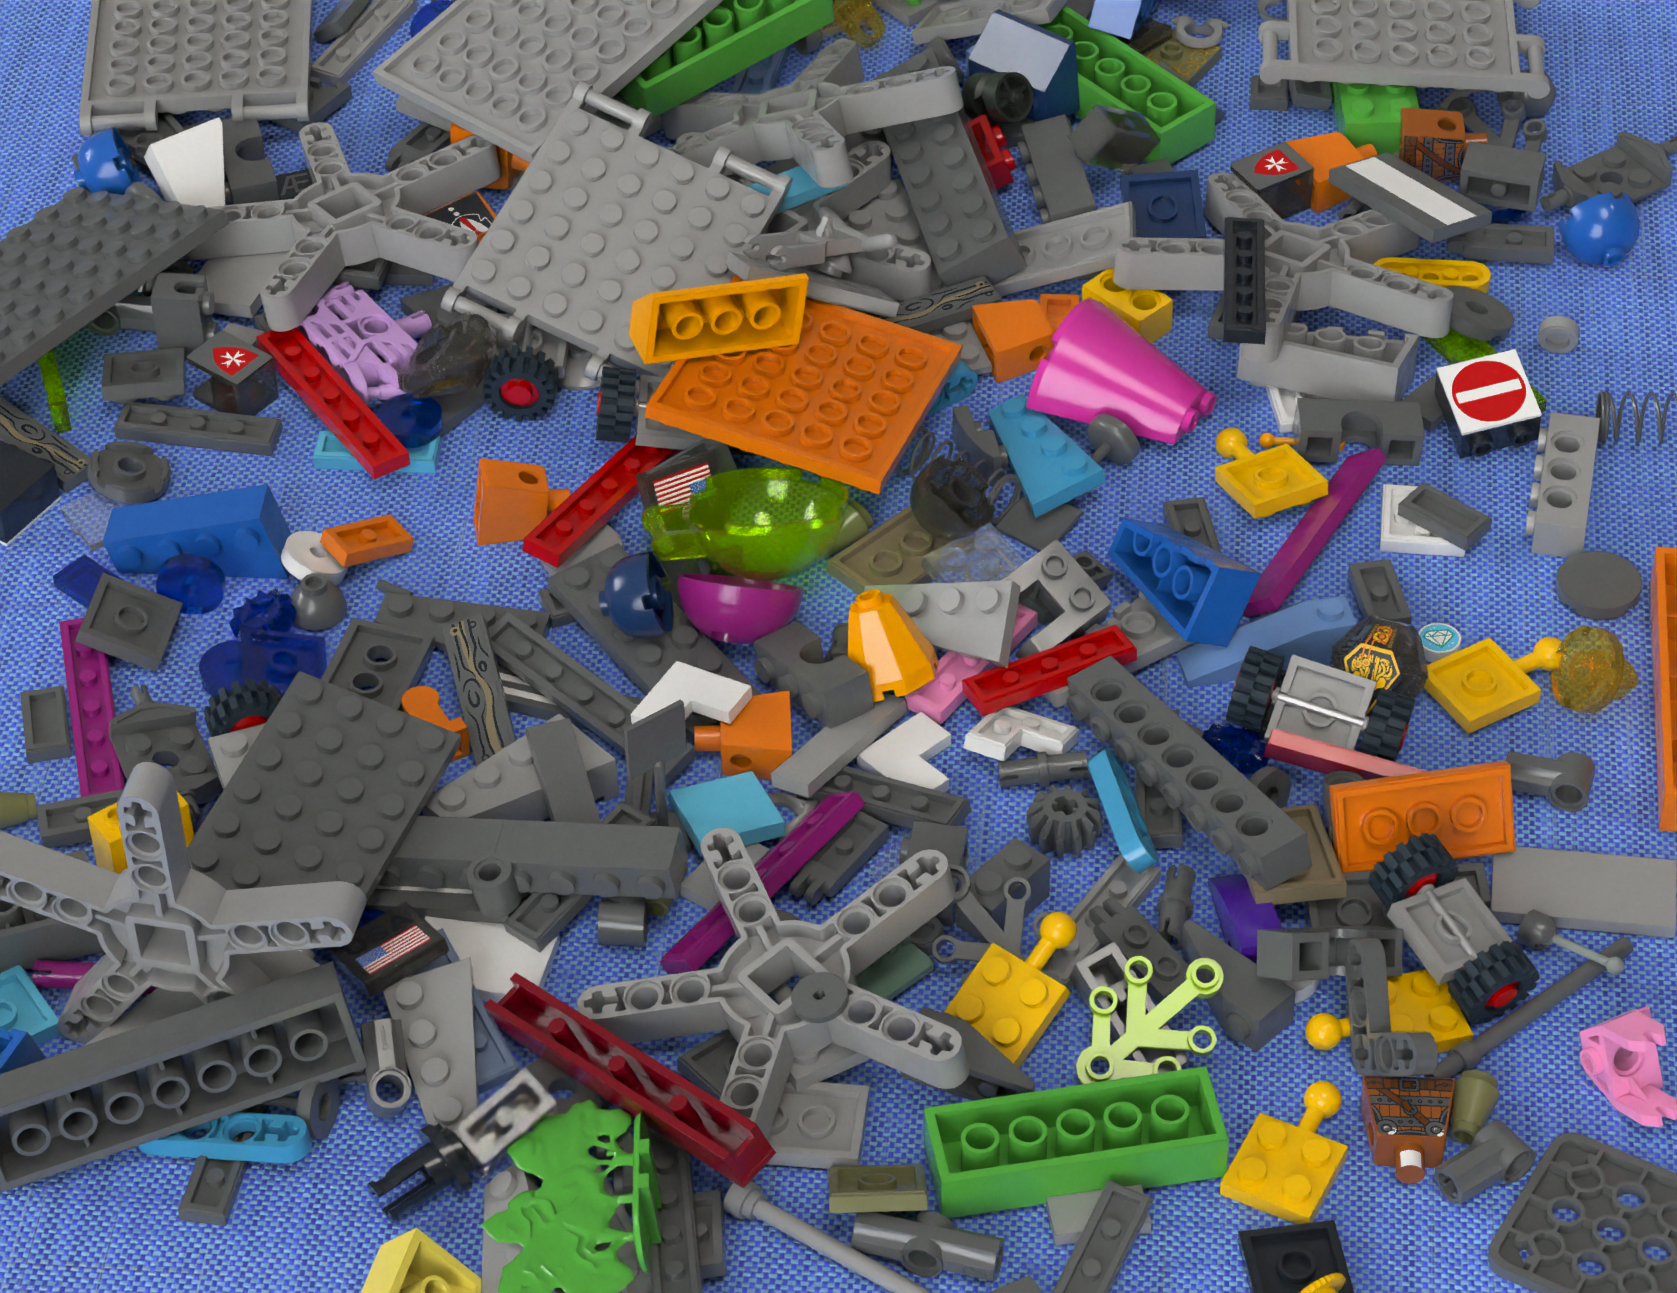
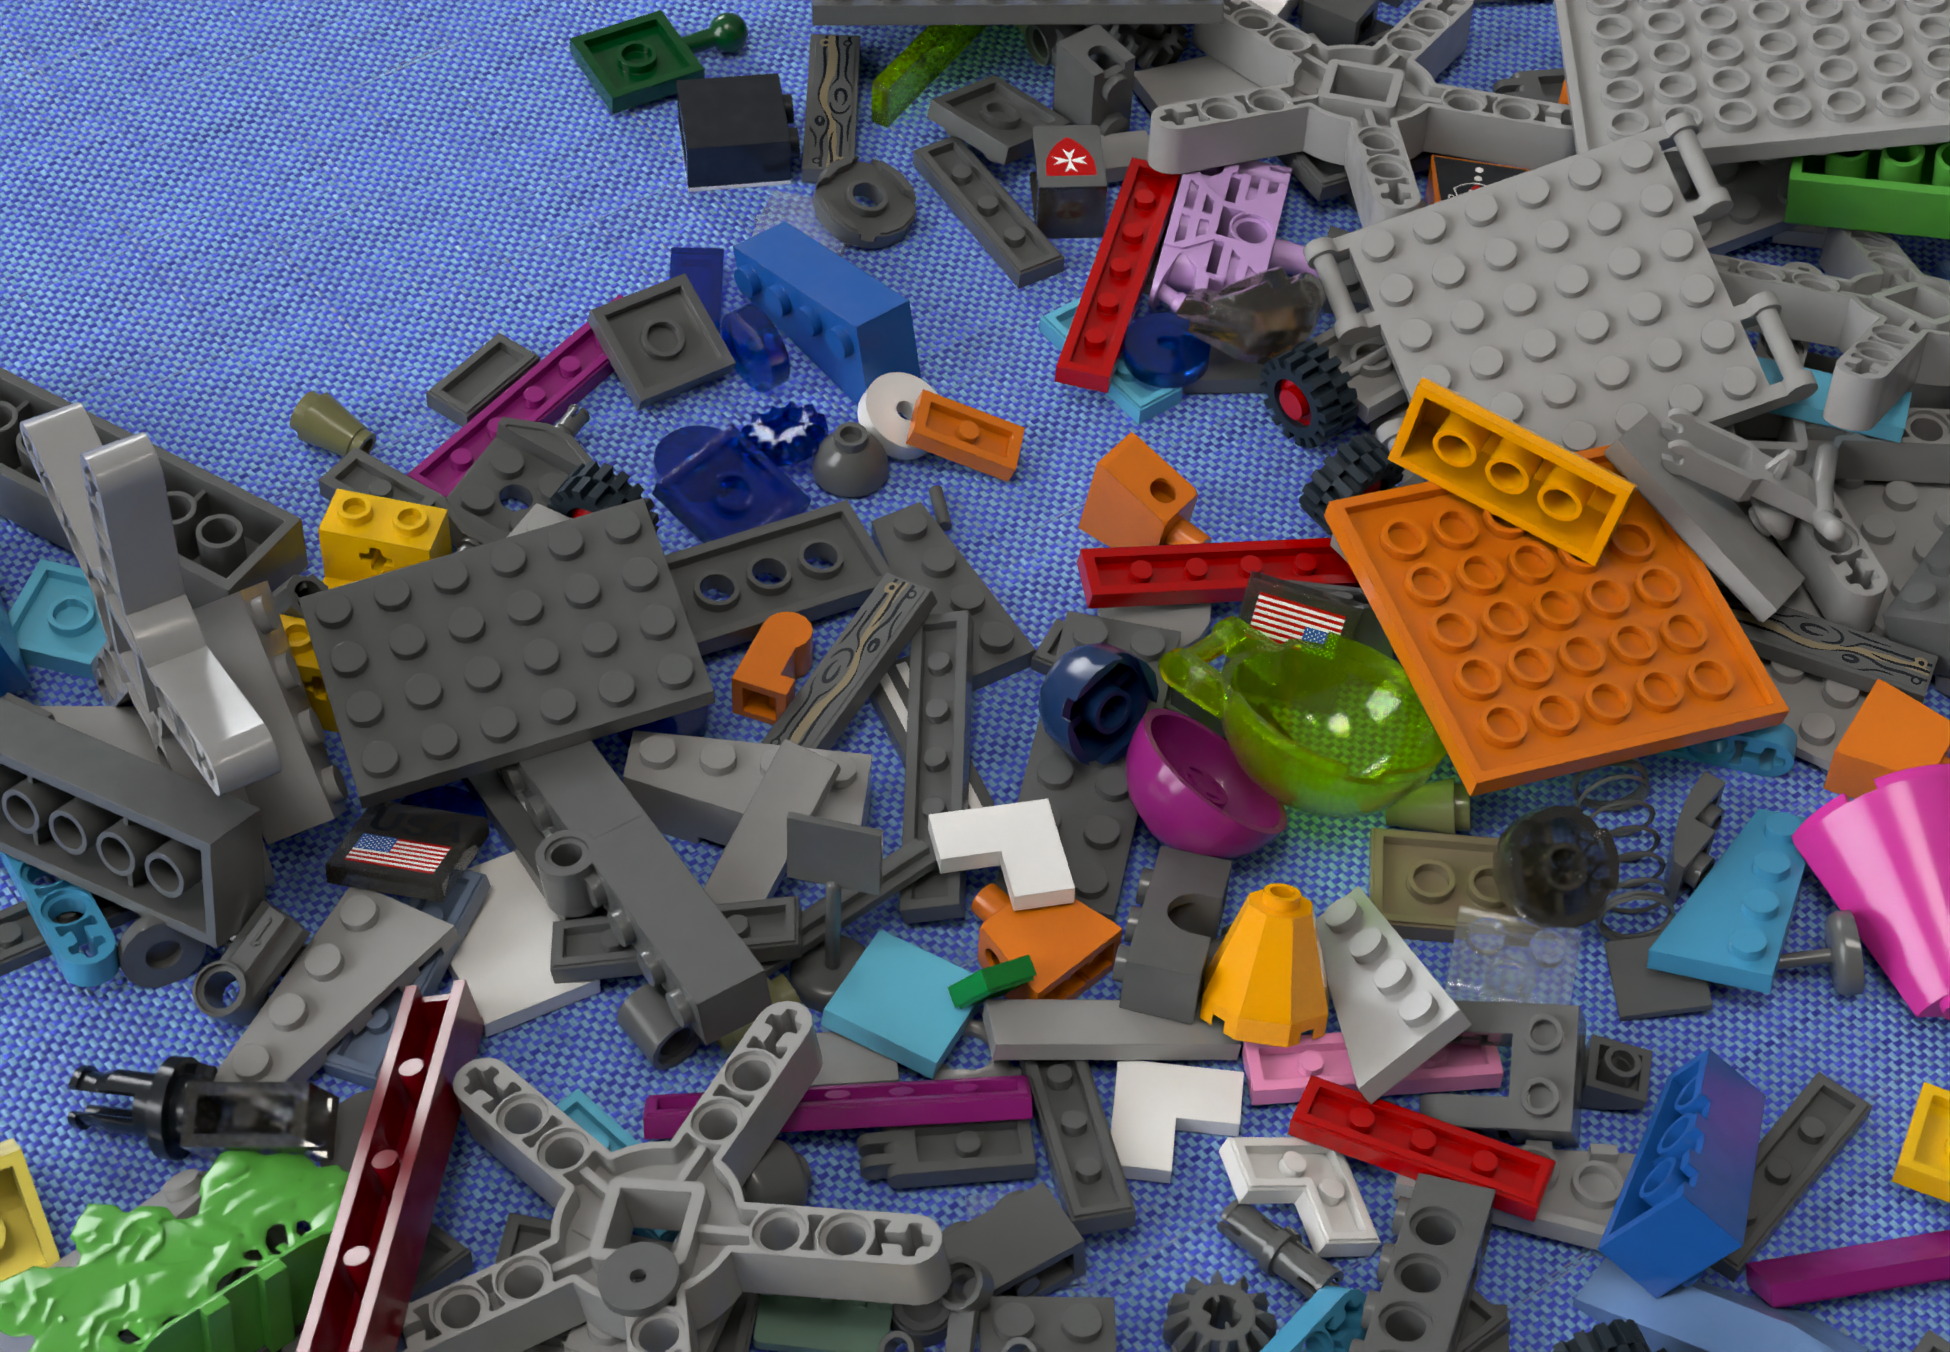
camera: 45 degrees right, 5 degrees up
none -> green tile [947,955,1037,1009]

